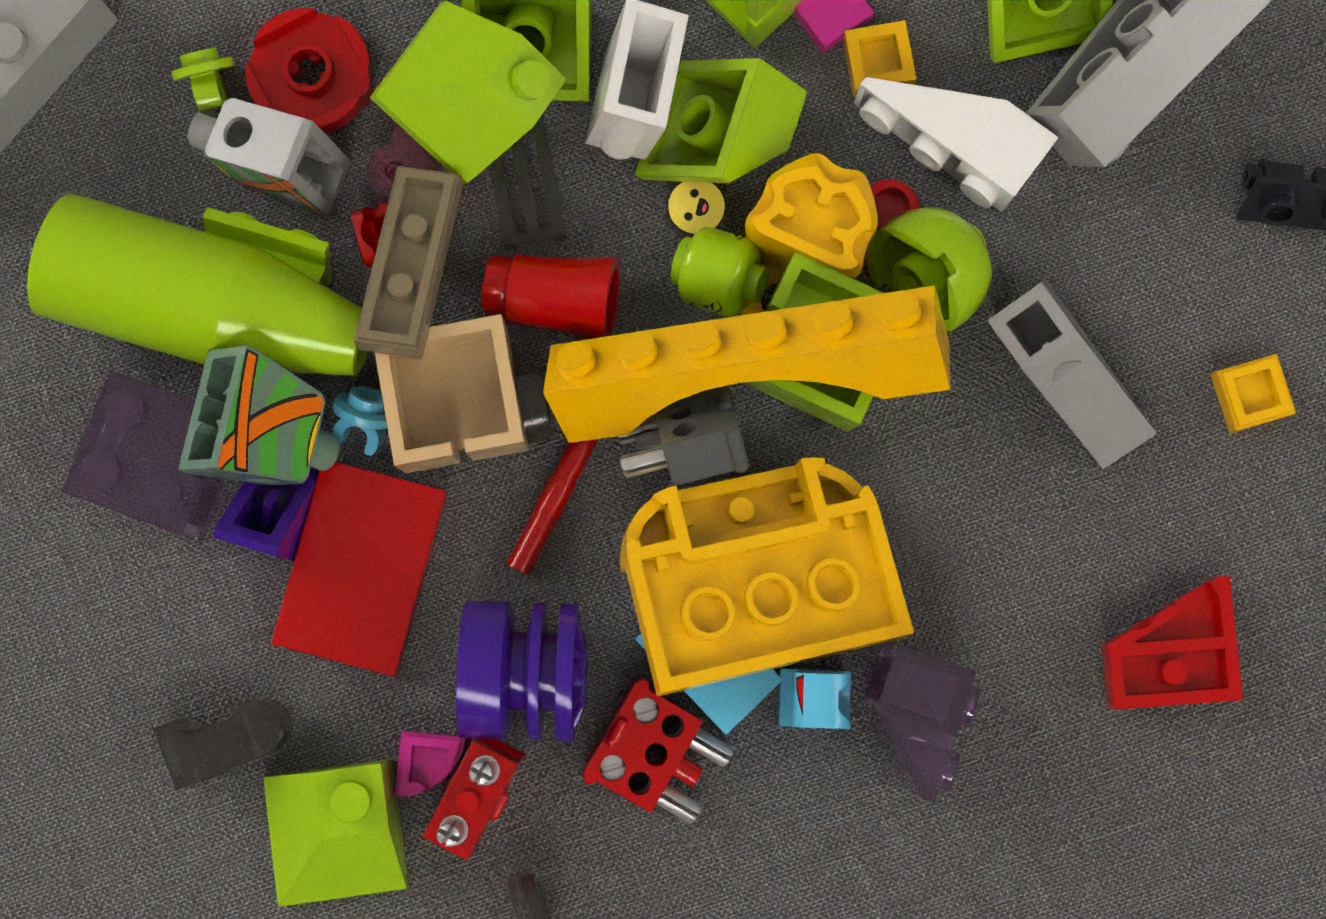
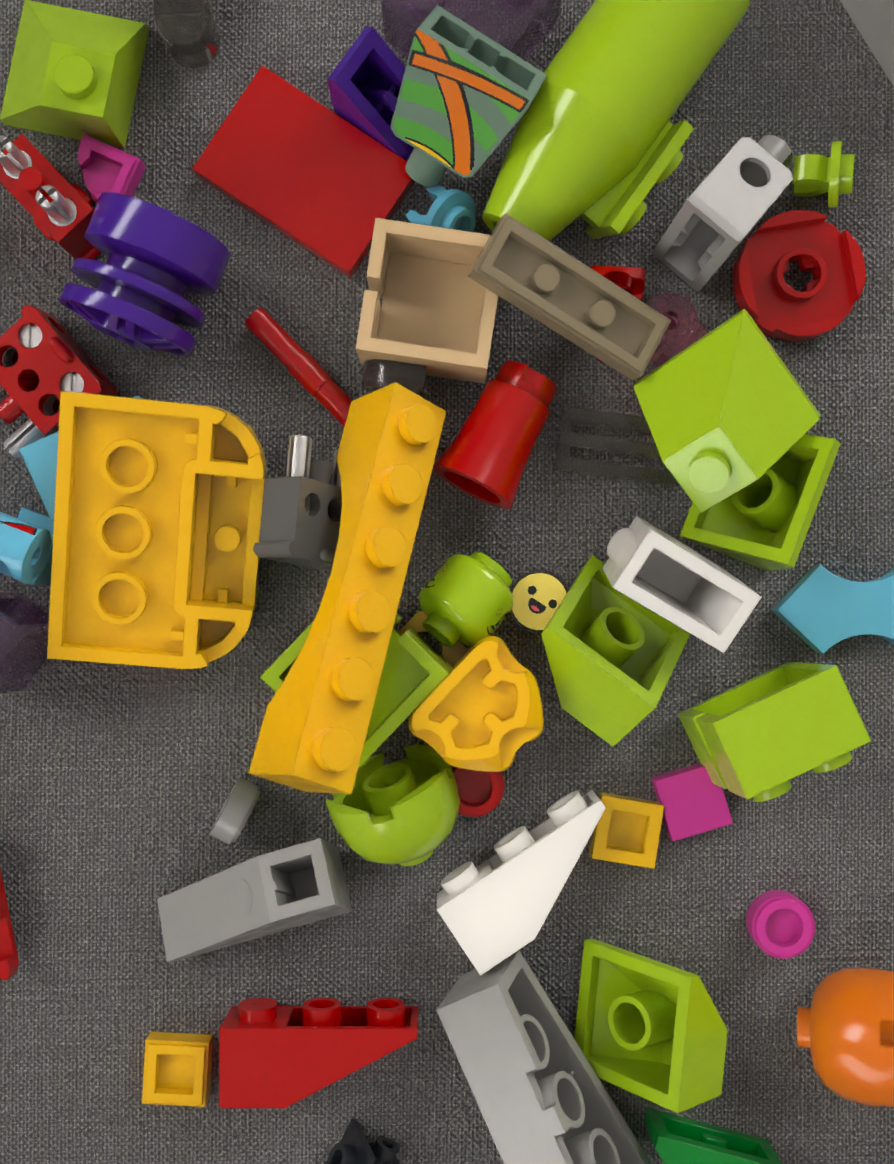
camera: 105 degrees right, 5 degrees up
none -> light grey tile [209,777,261,845]
none -> red slope [219,997,419,1108]

